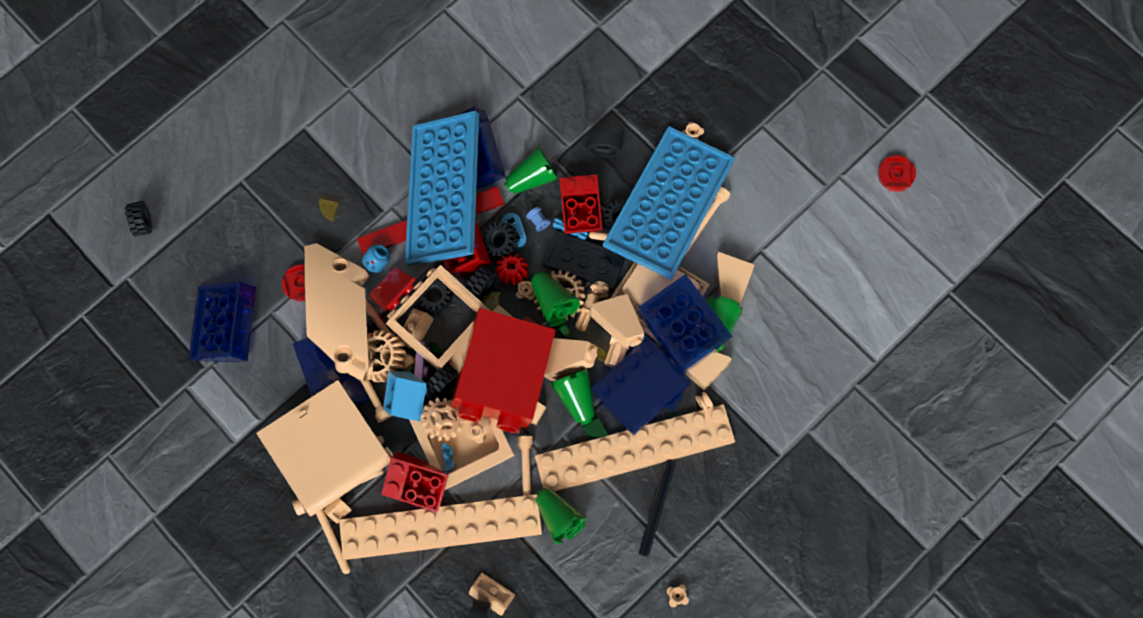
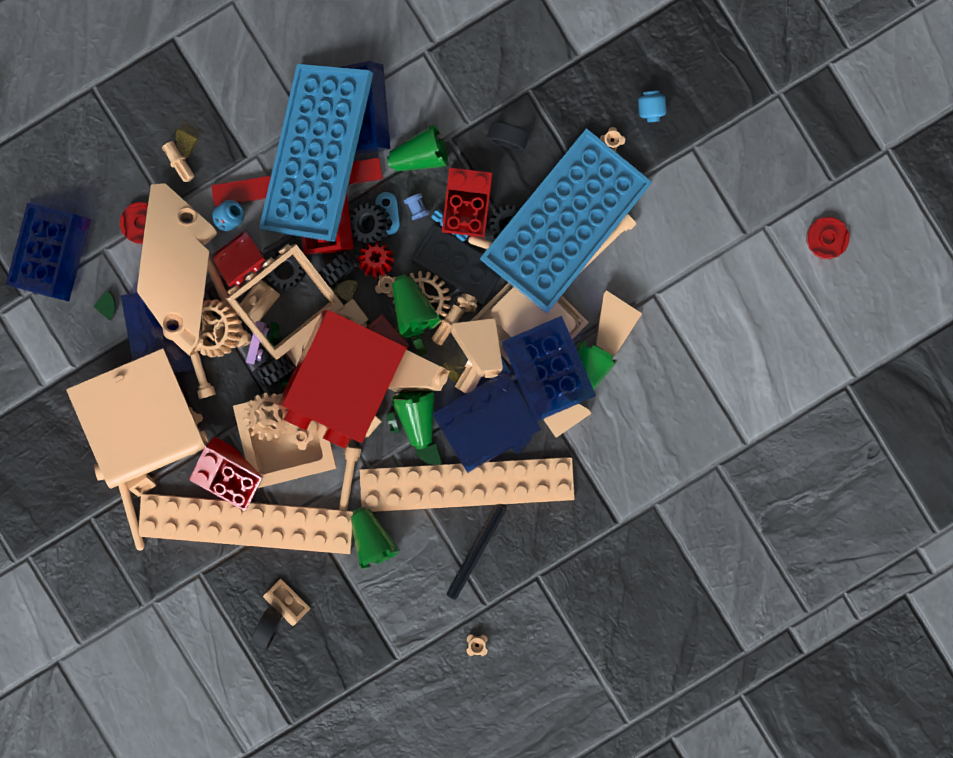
camera: 10 degrees right, 15 degrees up
dark azure slope [383,371,427,421] -> none
dark azure piece [441,443,455,473] -> none
light nougat bush [695,392,713,412] -> none
none -> dark green tile [93,291,115,321]
none -> light nougat axle [162,141,194,182]
none -> dark green tile [386,412,400,434]
none -> dark azure head [638,90,667,122]

